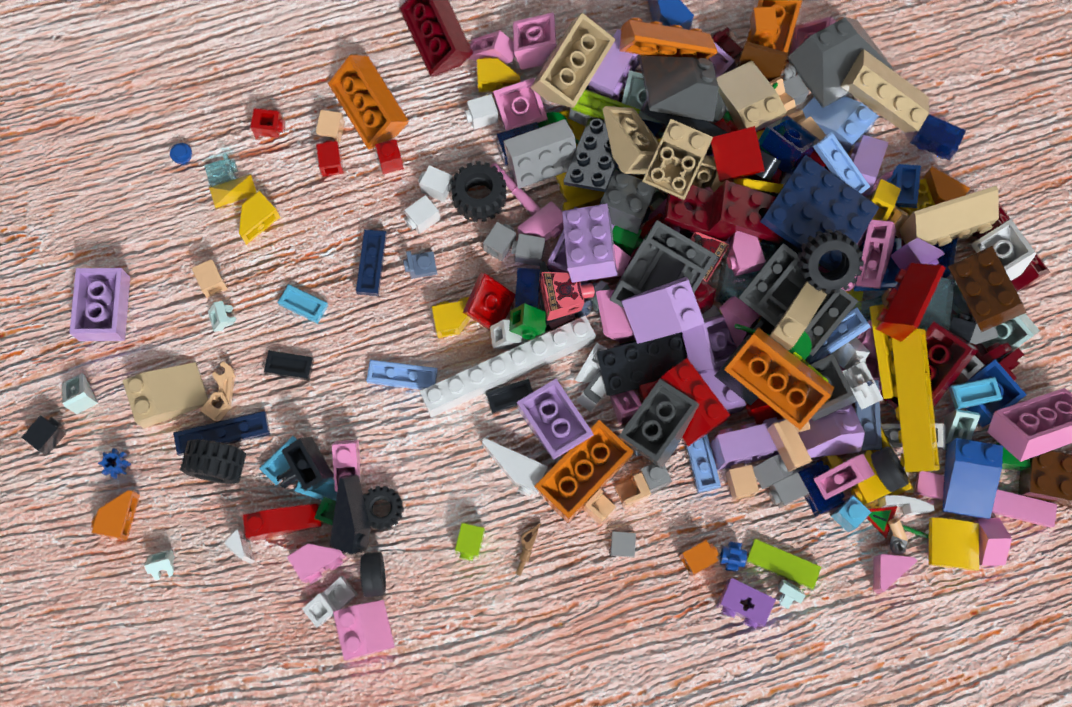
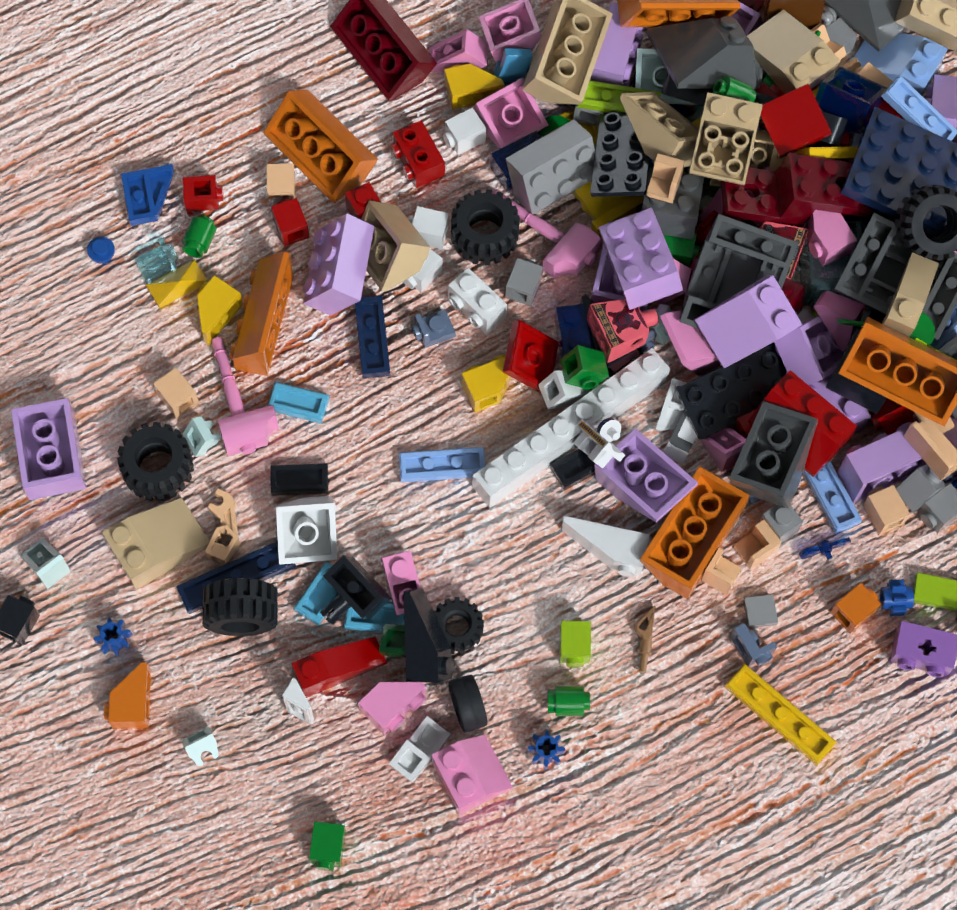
camera: 10 degrees left, 5 degrees down
light grey brick [512,234,545,266] -> none
none -> black tyre [117,422,194,501]
none -> blue wing [121,164,174,226]
none -> green brick [182,215,217,258]
none -> bright pink piece [212,337,279,456]
none -> orange slope [230,252,294,376]
none -> white slope [275,496,337,564]
none -> lavender brick [303,213,374,316]
none -> green brick [309,822,346,871]
none -> tan slope [361,201,430,291]
none -> red brick [390,120,445,188]
none -> white brick [448,268,507,336]
none -> dark azure slope [494,48,532,85]
none -> blue gear [527,730,565,770]
none -> green brick [548,686,590,716]
none -> white hips [574,417,625,468]
none -> light nougat panel [646,154,685,204]
none -> green brick [713,75,756,102]
none -> yellow tile [724,664,837,766]
none -> sand blue bracket [730,623,778,667]
none -> clear blue piece [799,537,851,560]

